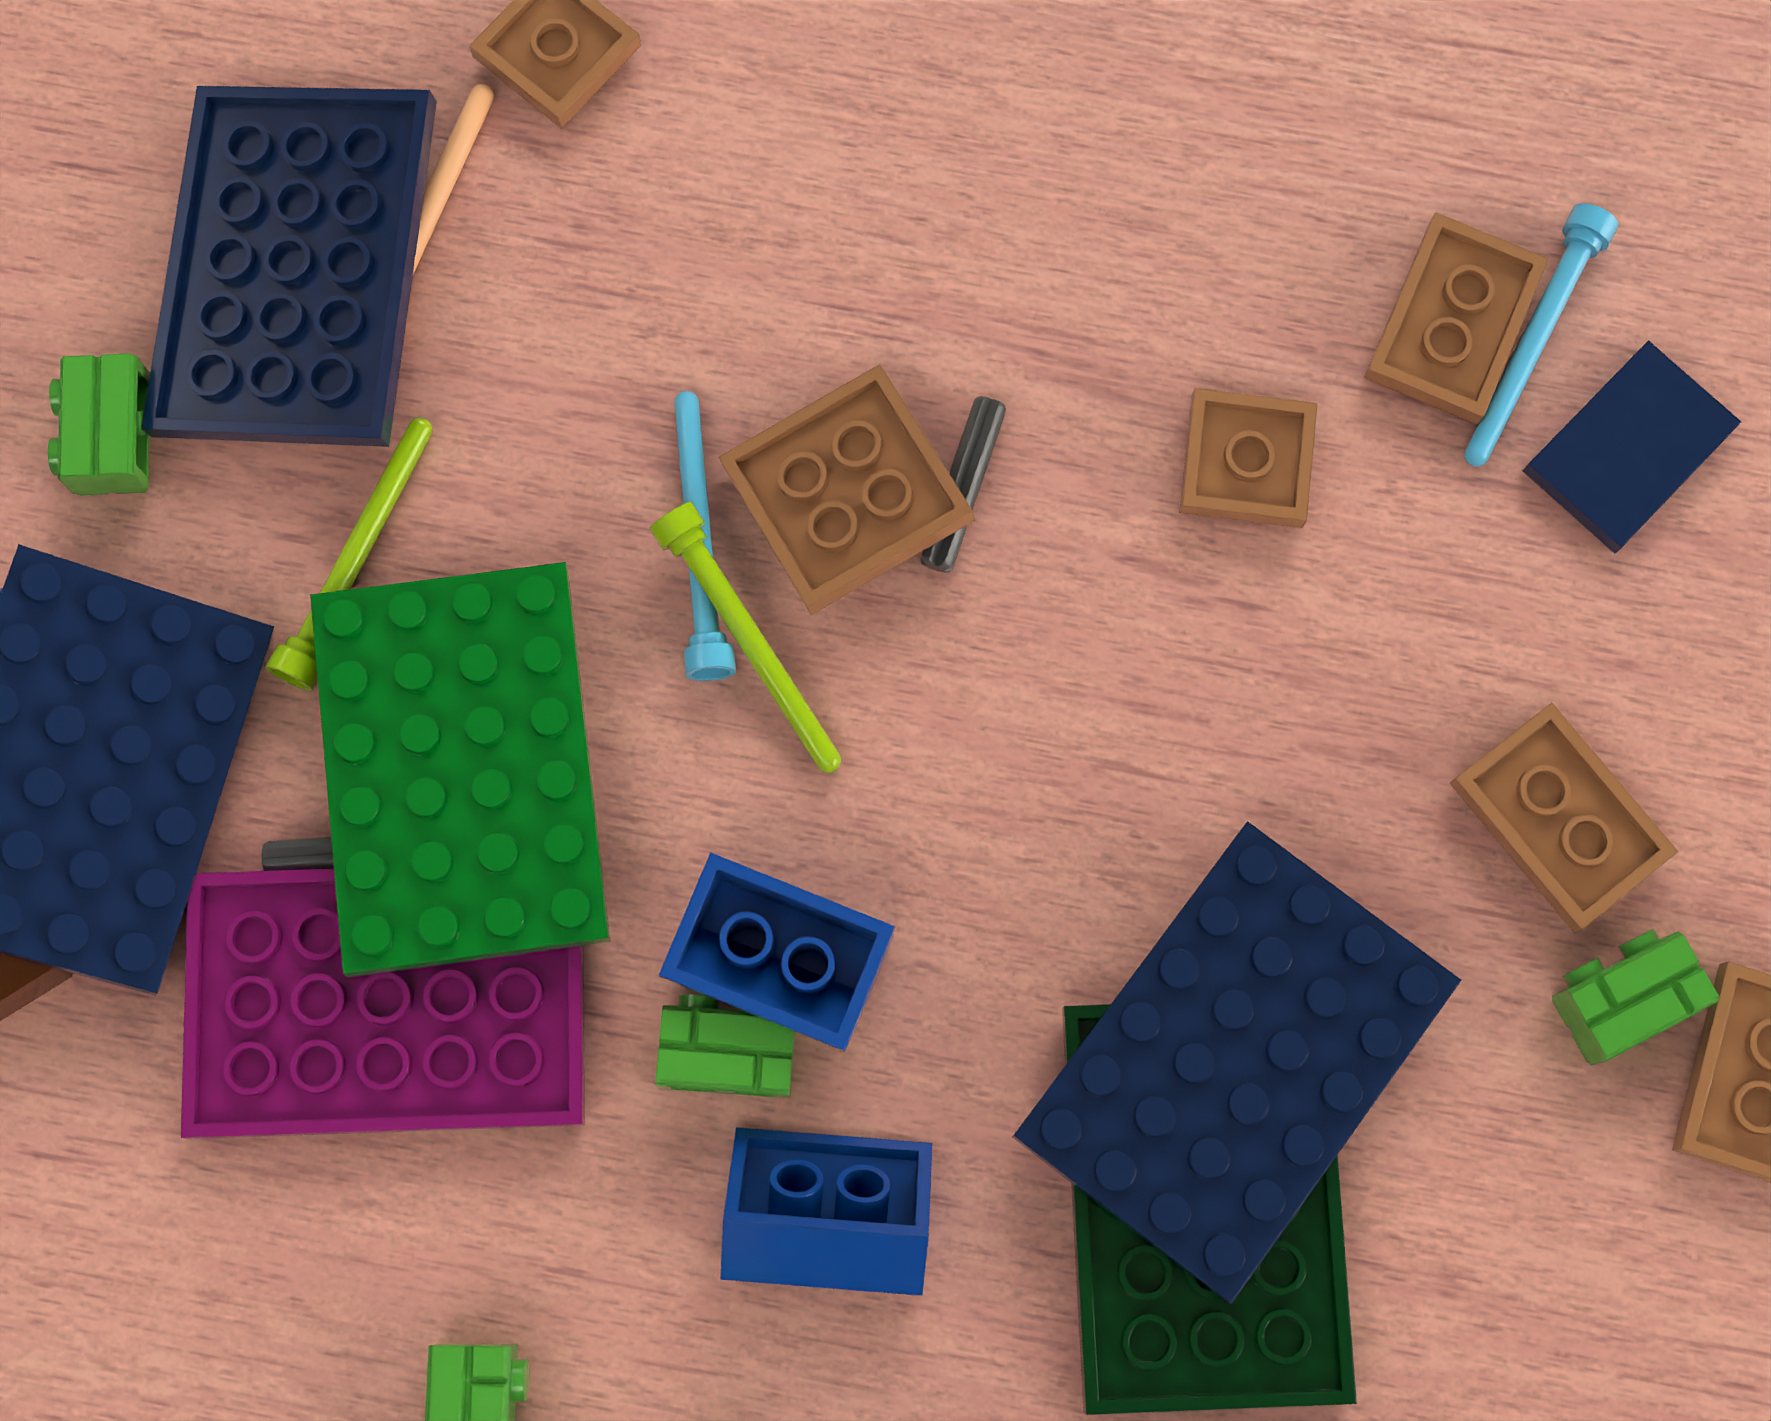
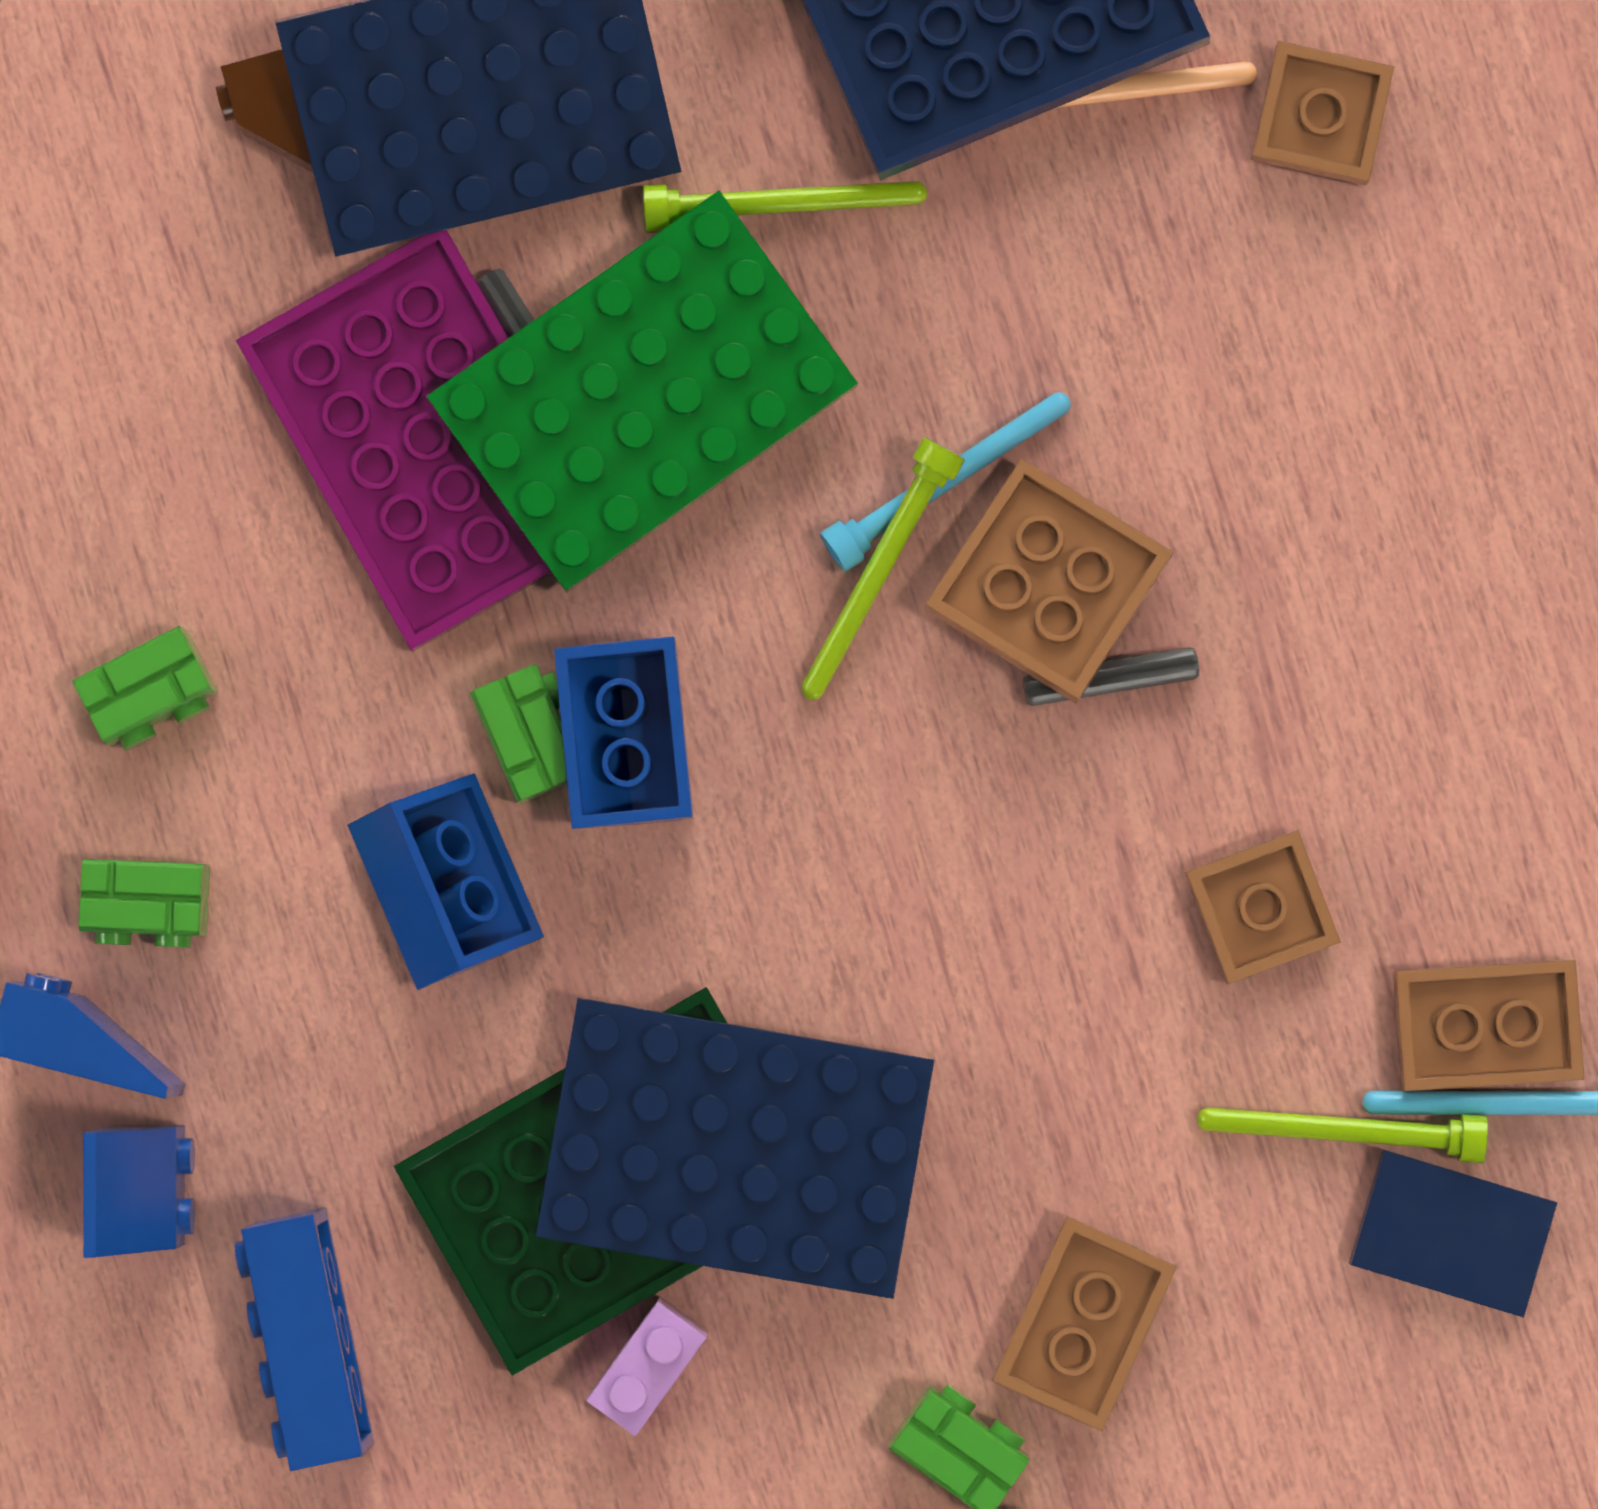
camera: 65 degrees right, 10 degrees up
none -> lavender brick [586,1297,708,1436]
none -> lime piece [1197,1107,1488,1164]

